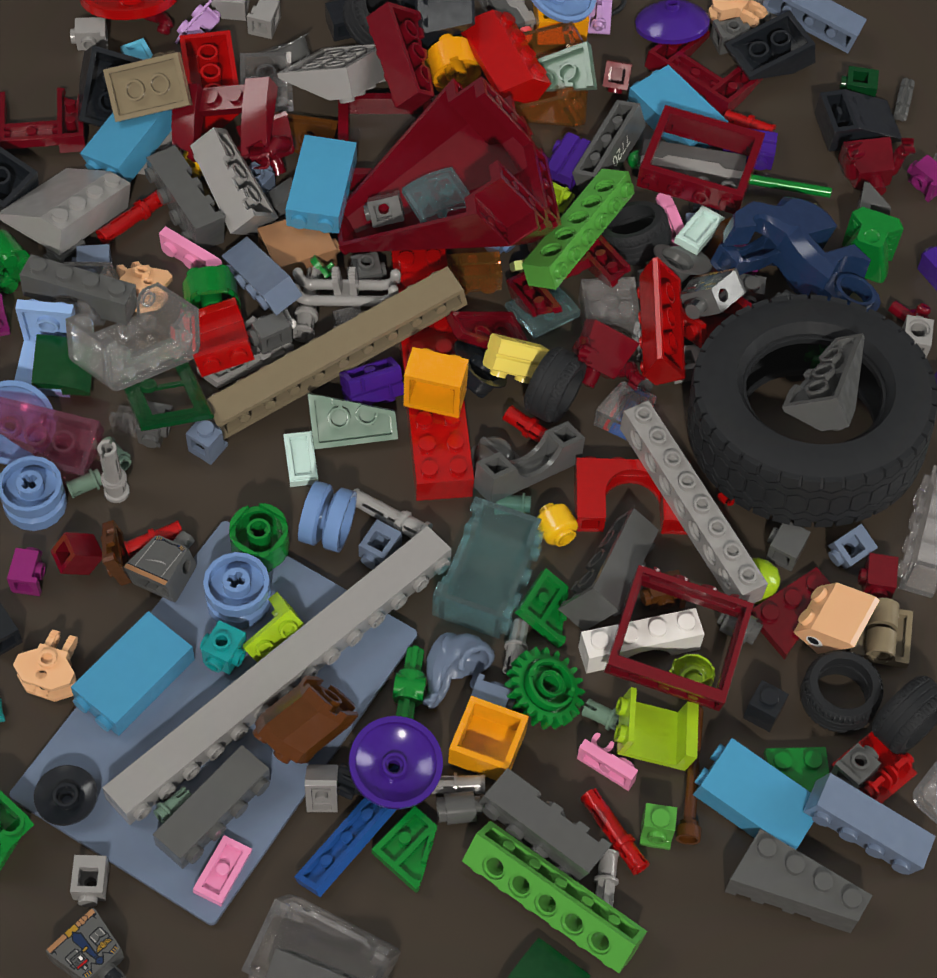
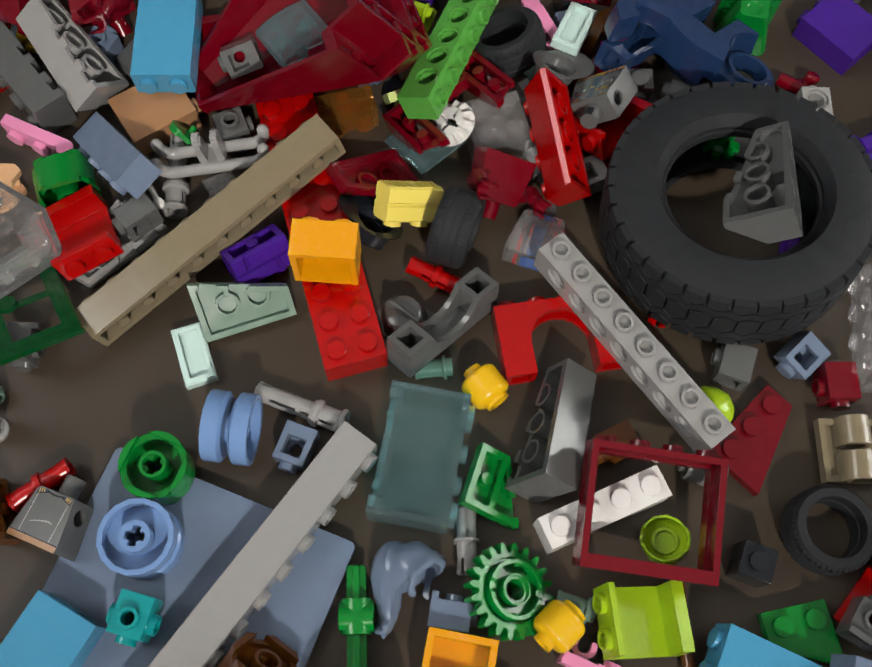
camera: 10 degrees left, 10 degrees up
sand blue brick [186,420,228,465] -> none
lime bracket [243,592,305,663] -> none
light nougat slope [793,582,880,654] -> none
none -> white gear [431,100,475,147]
none -> yellow head [533,599,586,653]

